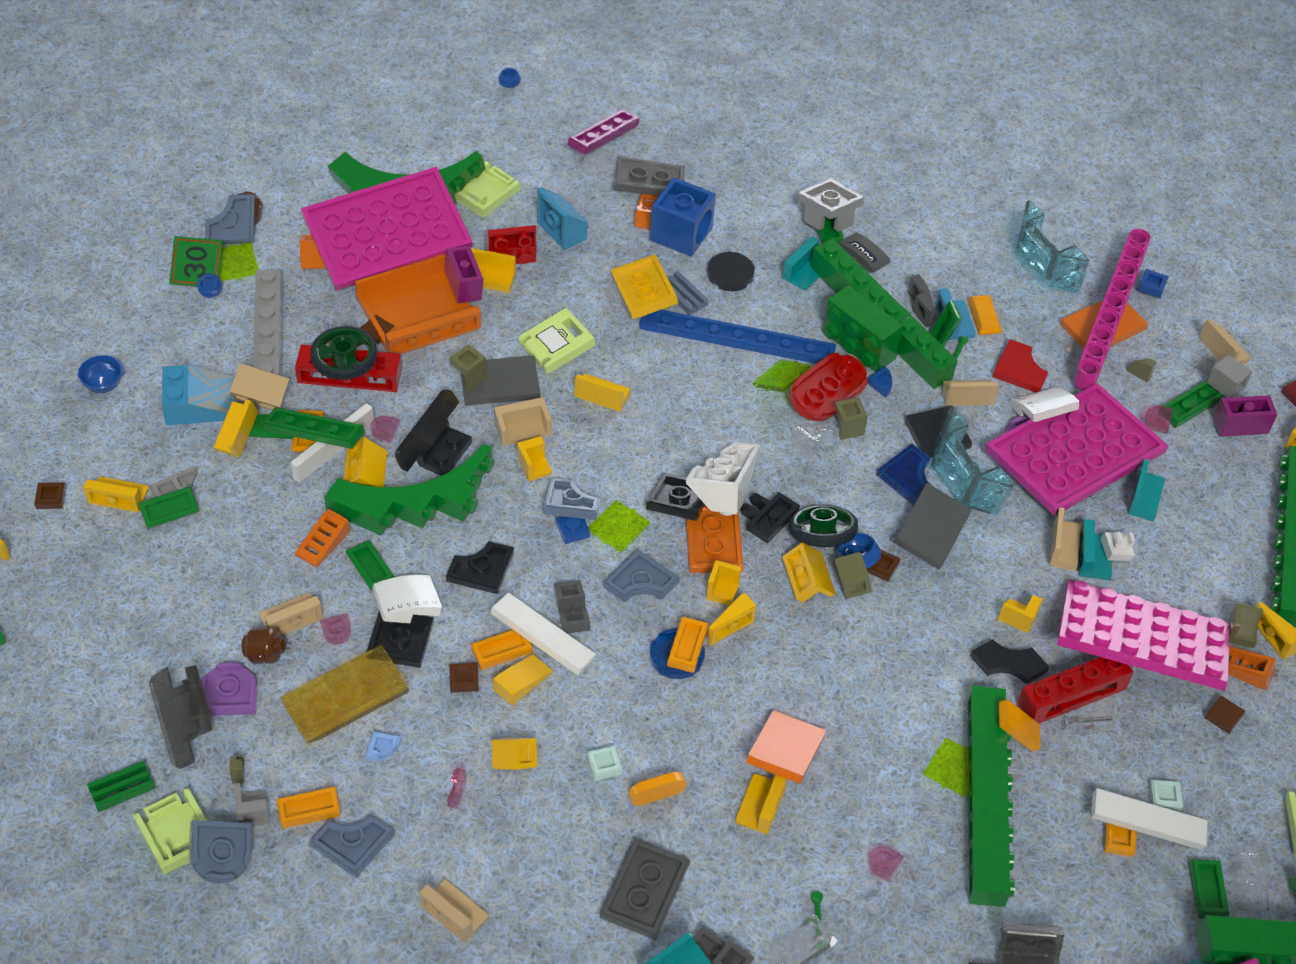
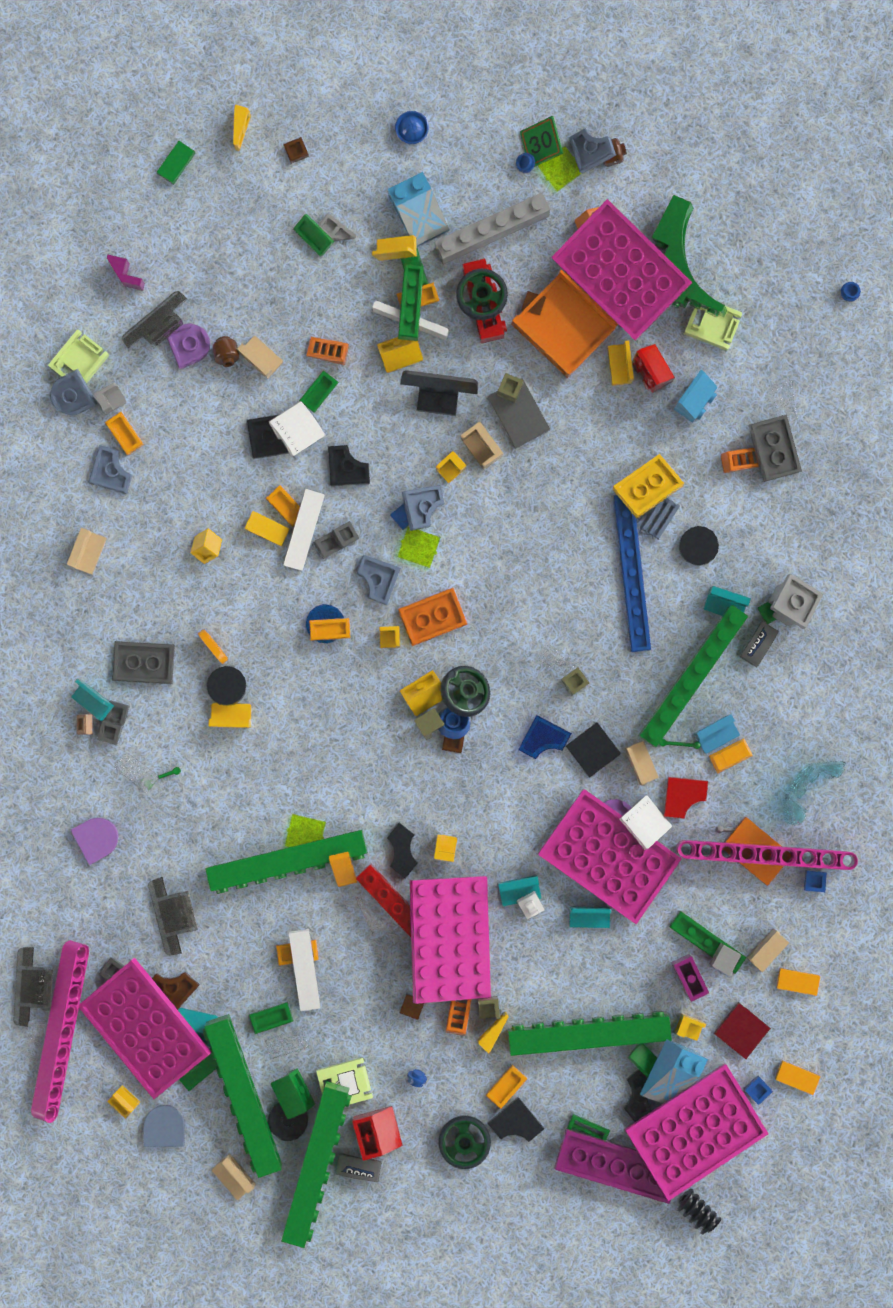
camera: 75 degrees right, 35 degrees up
yellow panel [83,476,149,513] -> none
green tile [87,761,155,812] -> none
olive tile [229,755,245,785] -> none
tan panel [230,363,290,410] -> none
clear yellow tile [280,644,409,746] -> none
clear pink tile [320,614,351,645] -> none
green arch [324,444,494,536] -> none
light blue tile [366,731,402,761] -> none
clear pink tile [370,416,400,443] -> none
magenta brick [444,245,484,303] -> none
clear pink tile [447,768,467,809] -> none
reddish brown tile [449,663,479,693] -> none
yellowish green container [518,308,596,373] -> none
magenta tile [567,109,640,155] -> none
yellow panel [574,373,631,412] -> none
light aqua tile [587,745,623,781] -> none
black tile [646,473,705,521] -> none
blue brick [650,177,716,257] -> none
white wedge [686,442,761,516] -> none
yellow slope [707,593,756,645] -> none
black hinge [740,492,800,544] -> none
tile [746,710,827,784] -> none
clear neon green piece [753,360,811,392] -> none
red tile [789,353,868,421] -> none
green brick [823,285,903,373] -> none
blue tile [868,366,892,397] -> none
clear pink tile [868,846,904,882] -> none
dark grey tile [894,483,972,570] -> none
dark grey slope [908,274,934,327] -> none
green tile [929,300,963,347] -> none
clear light blue slope [930,406,1014,515] -> none
tan panel [1049,507,1081,571] -> none
olive tile [1126,358,1157,382] -> none
clear pink tile [1144,405,1173,434] -> none
light aqua tile [1149,780,1183,812] -> none
none -> magenta slope [107,254,145,291]
none -> black tile [207,666,247,706]
none -> light orange tile [776,968,820,996]

